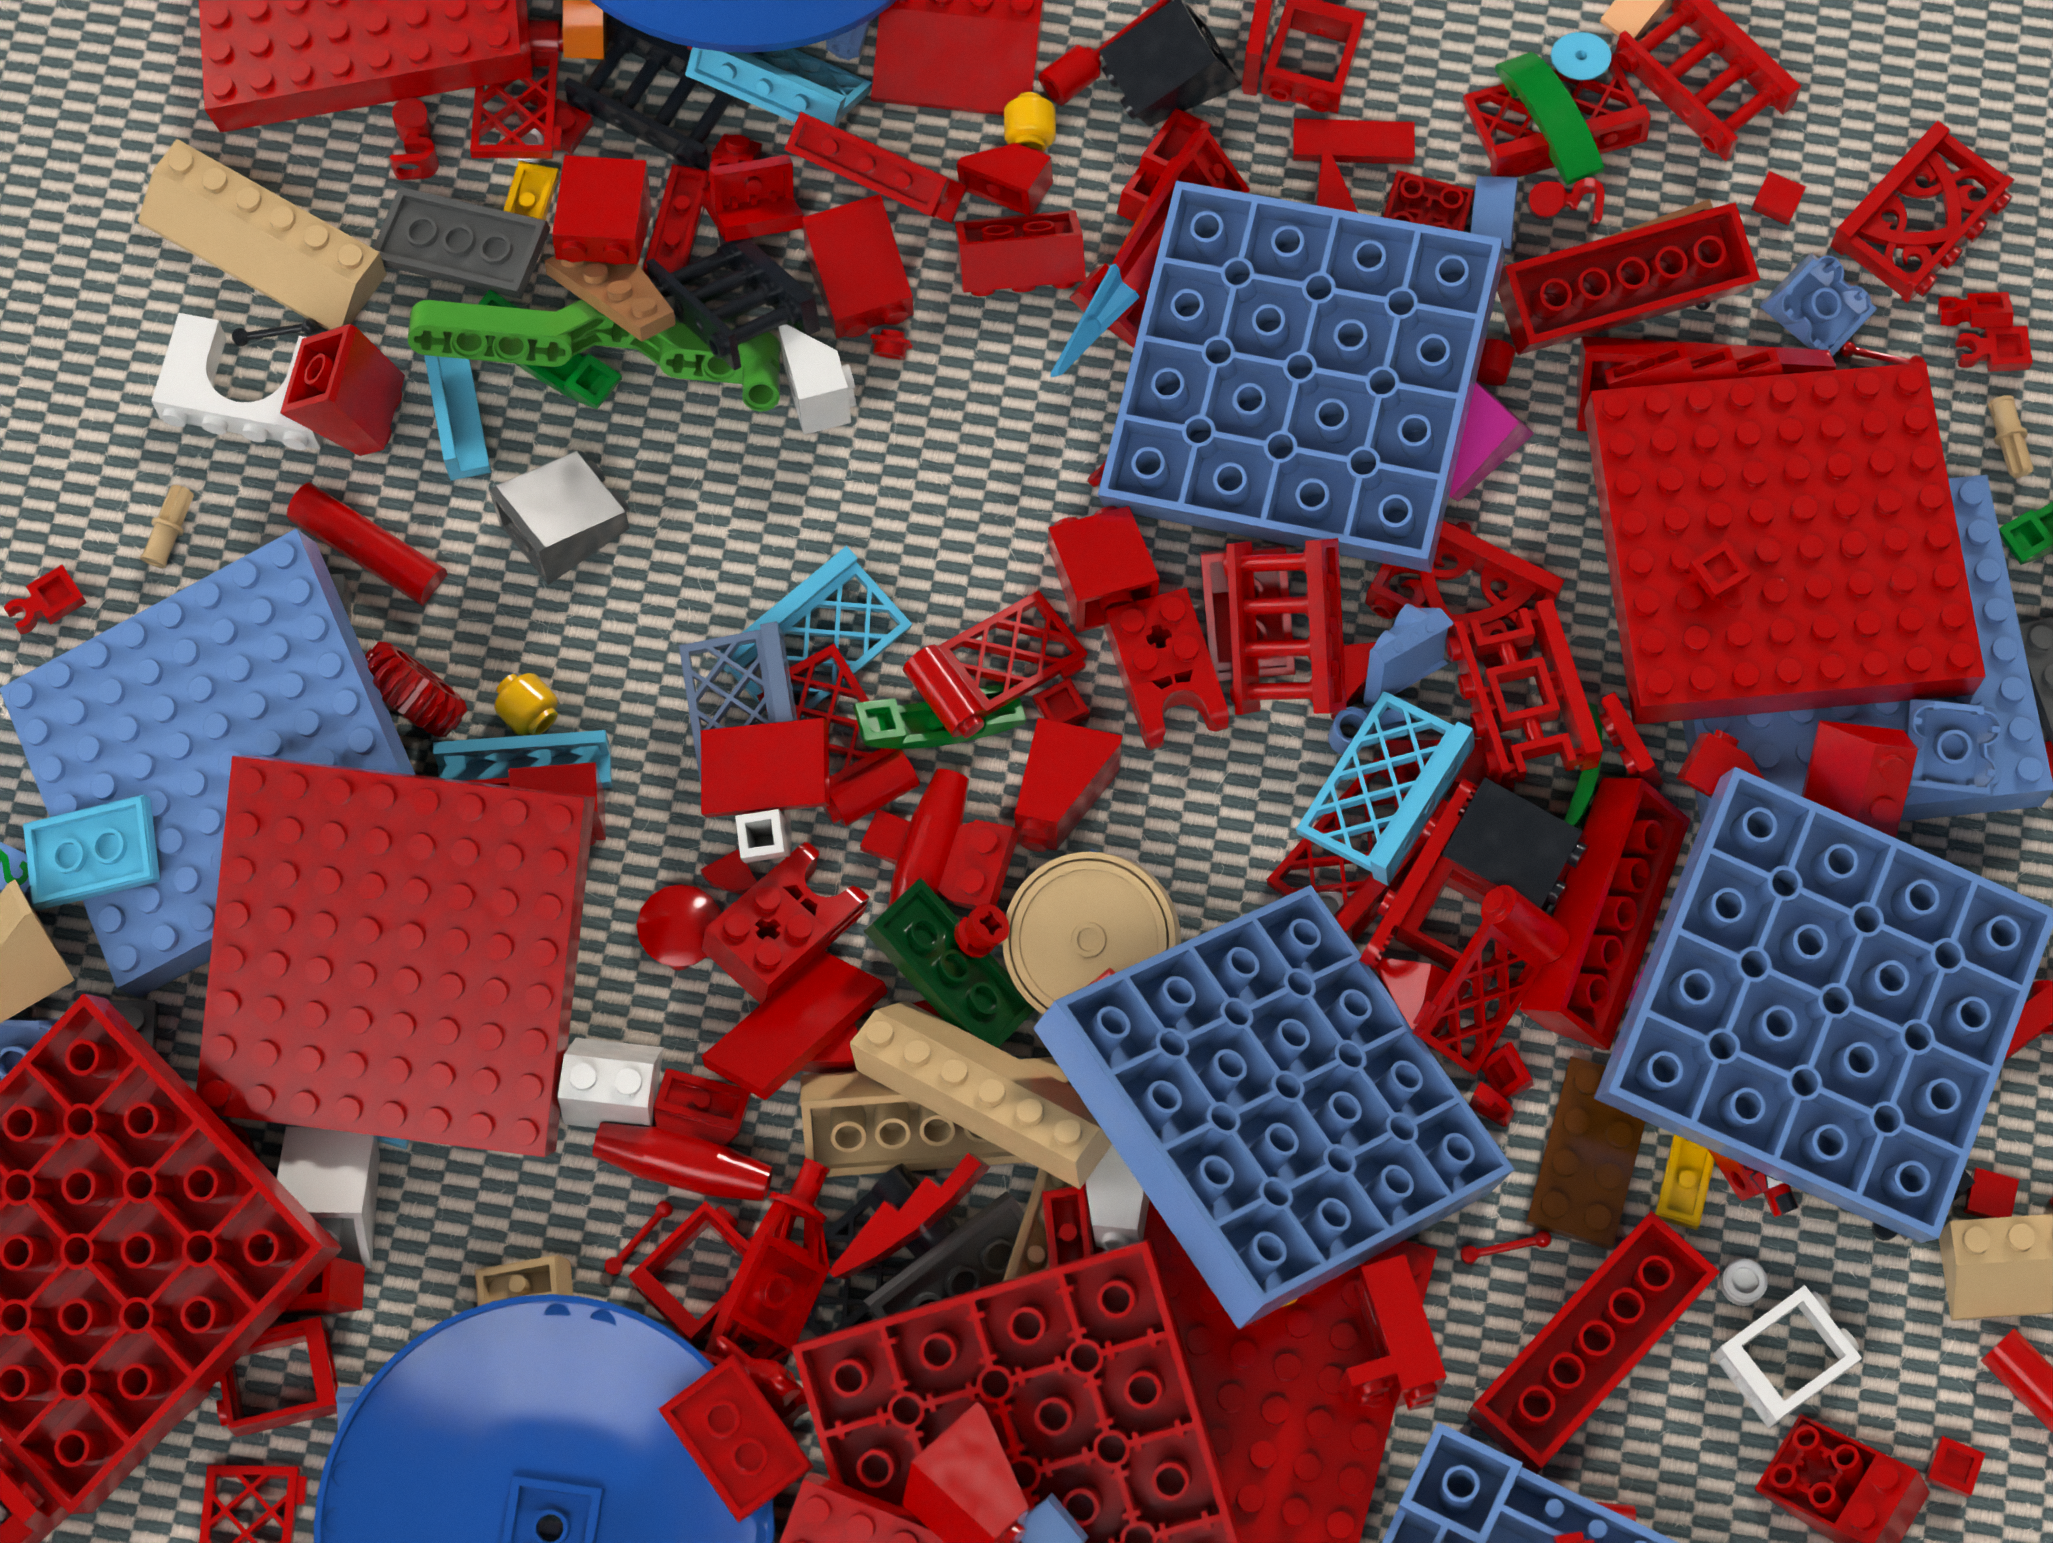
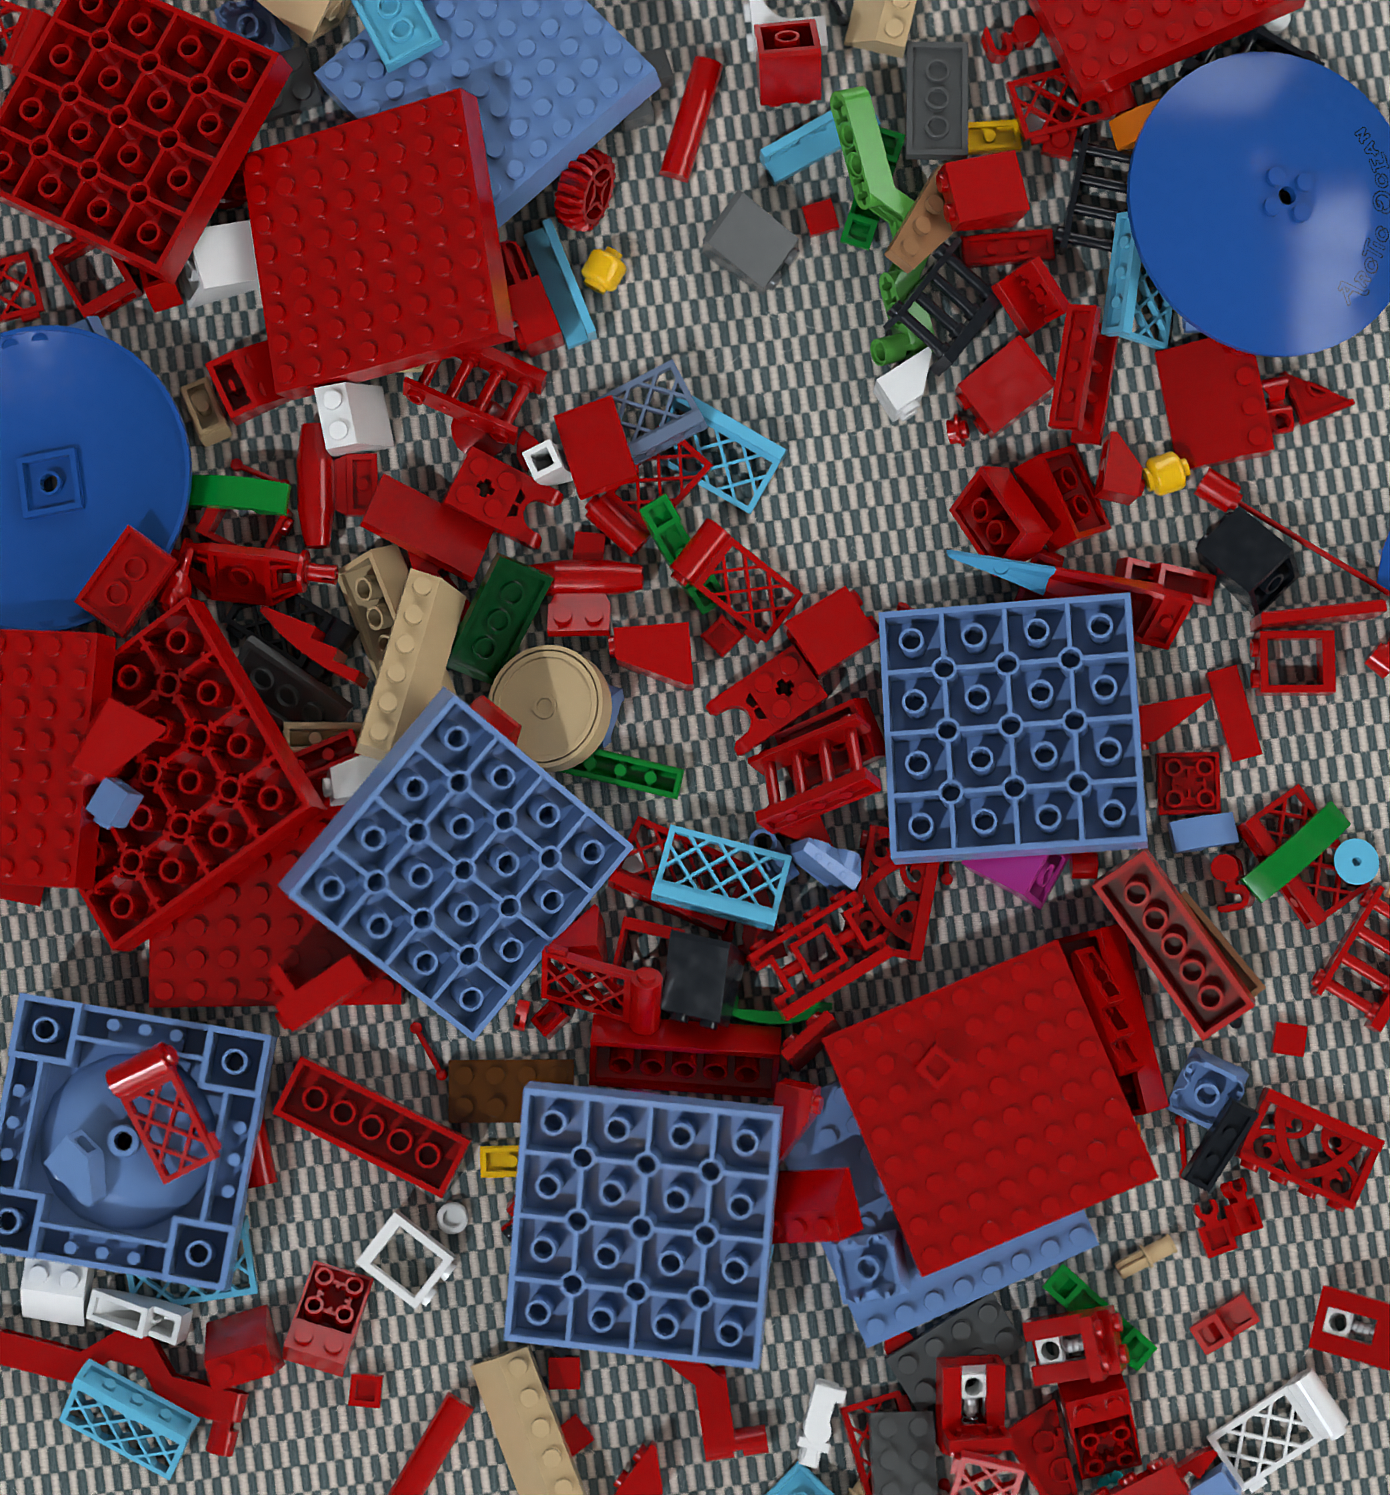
camera: 75 degrees right, 15 degrees up
red plate [708,133,763,182] -> none
red wheel [954,904,1010,958] -> none
red piece [1358,778,1478,969] -> none
none -> green slope [188,475,291,516]
none -> red slope [205,340,292,426]
none -> red fence [403,347,547,446]
none -> green brick [559,749,685,800]
none -> red tile [801,198,840,238]
none -> red slope [949,466,1053,577]
none -> black tile [1181,1097,1259,1193]

